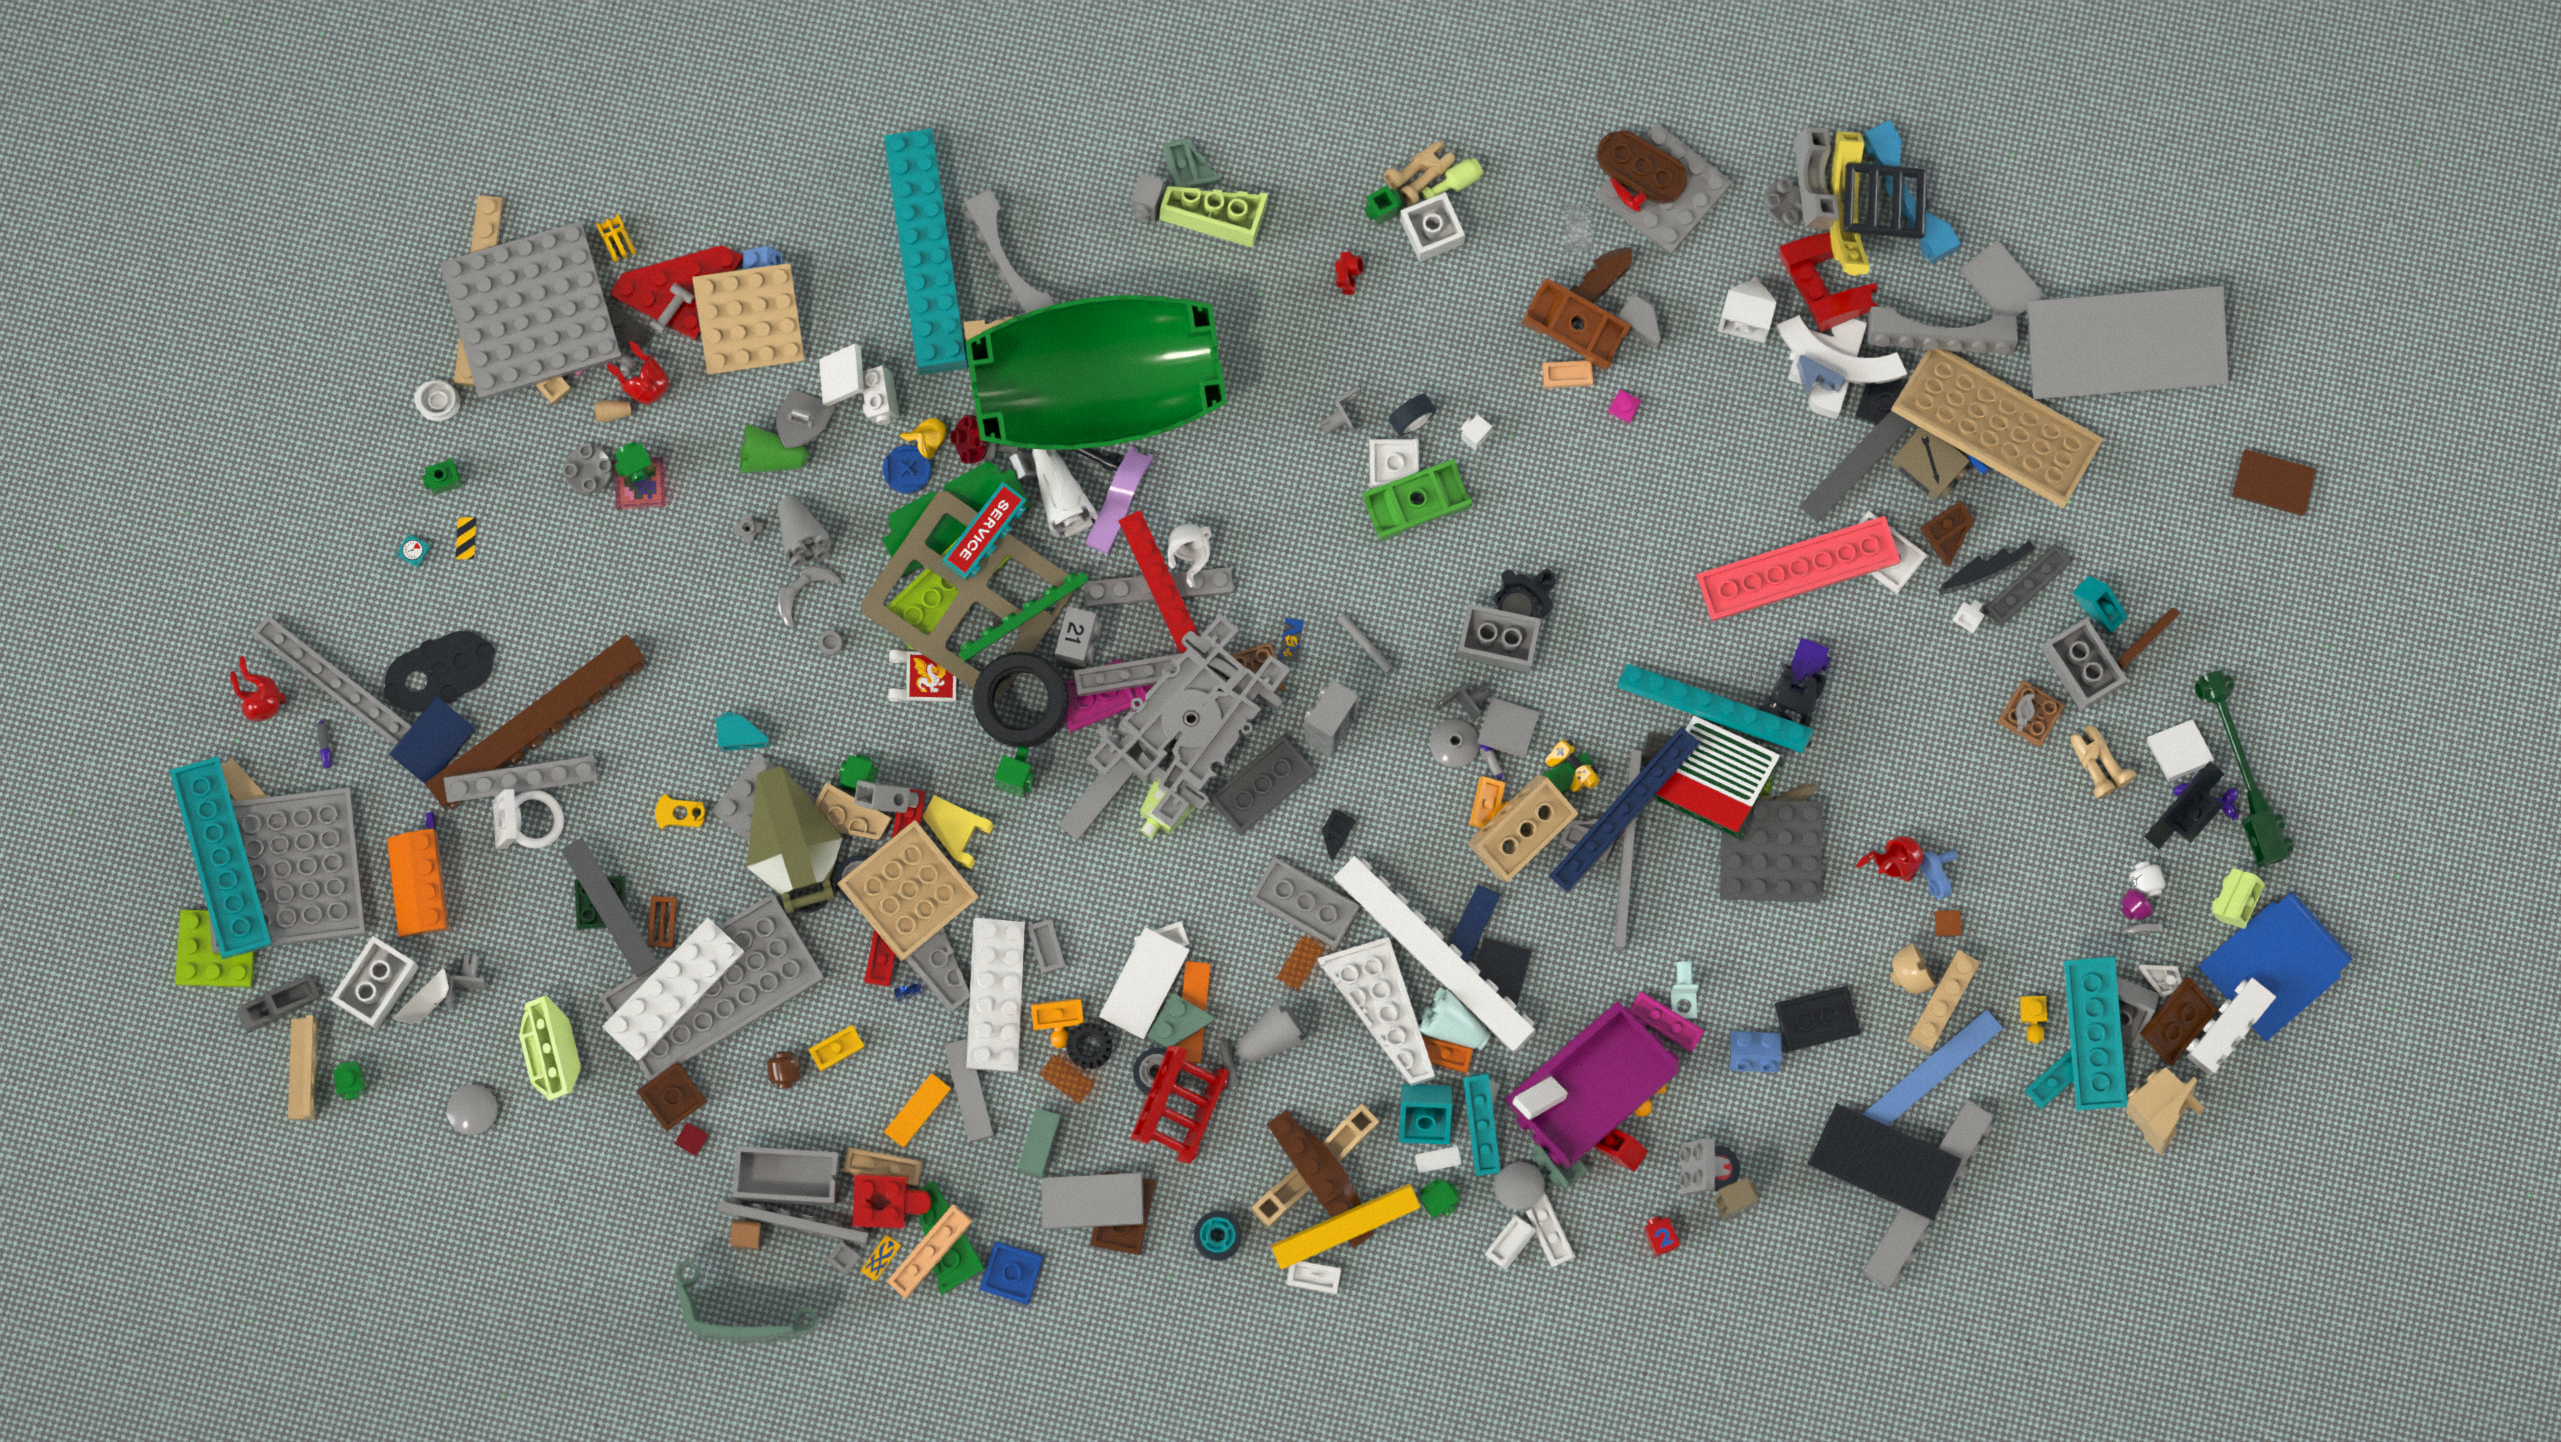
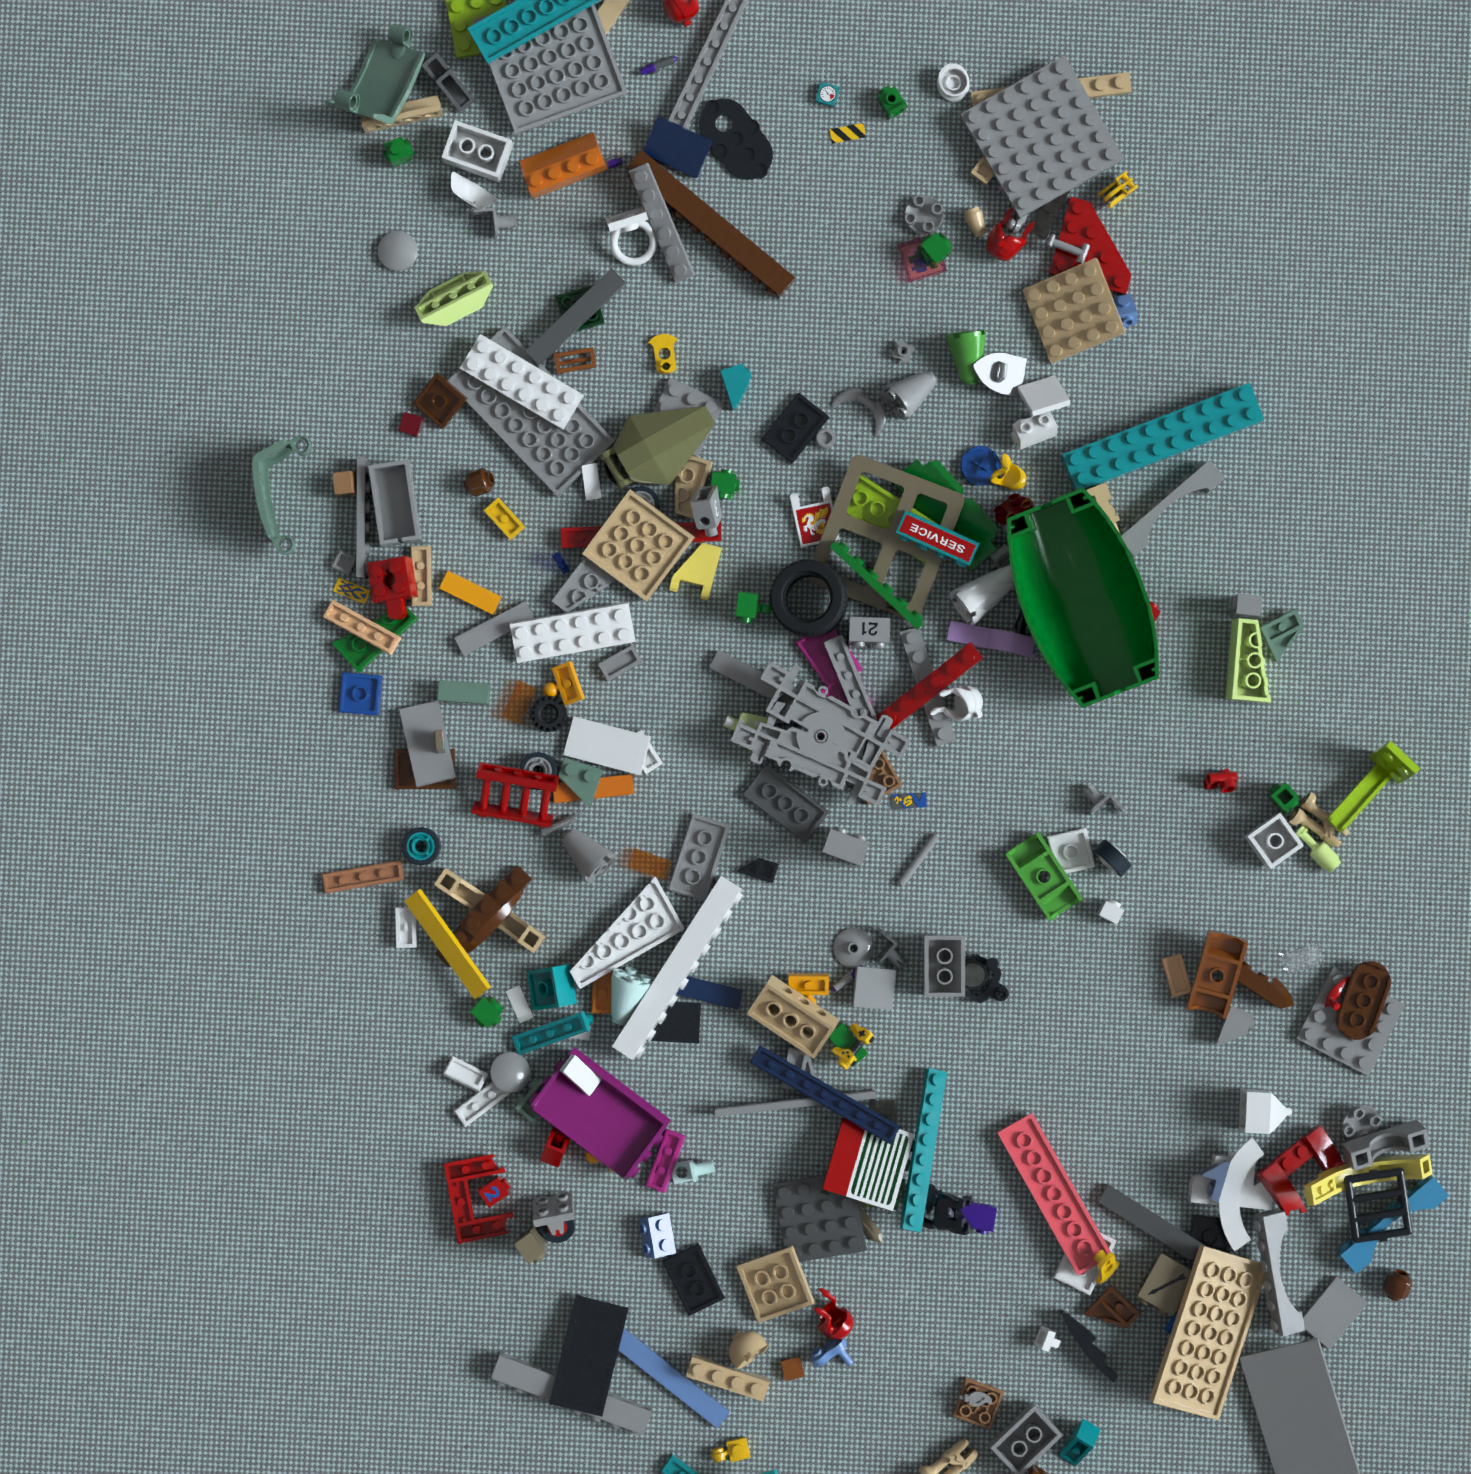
camera: 85 degrees right, 10 degrees up
dark pink plate [1608,389,1641,424] -> none
dark grey tile [1983,544,2073,627] -> none
none -> nougat tile [322,860,405,894]
none -> sand green panel [325,24,425,124]
none -> dark tan tile [434,729,446,754]
none -> red wedge [443,1154,513,1244]
none -> white sticker [582,463,601,501]
none -> tan plate [736,1245,815,1323]
none -> black tile [761,392,830,464]
none -> yellow piece [1094,1250,1120,1284]
none -> lime bracket [1326,741,1421,833]
none -> reddish brown head [1383,1269,1413,1301]

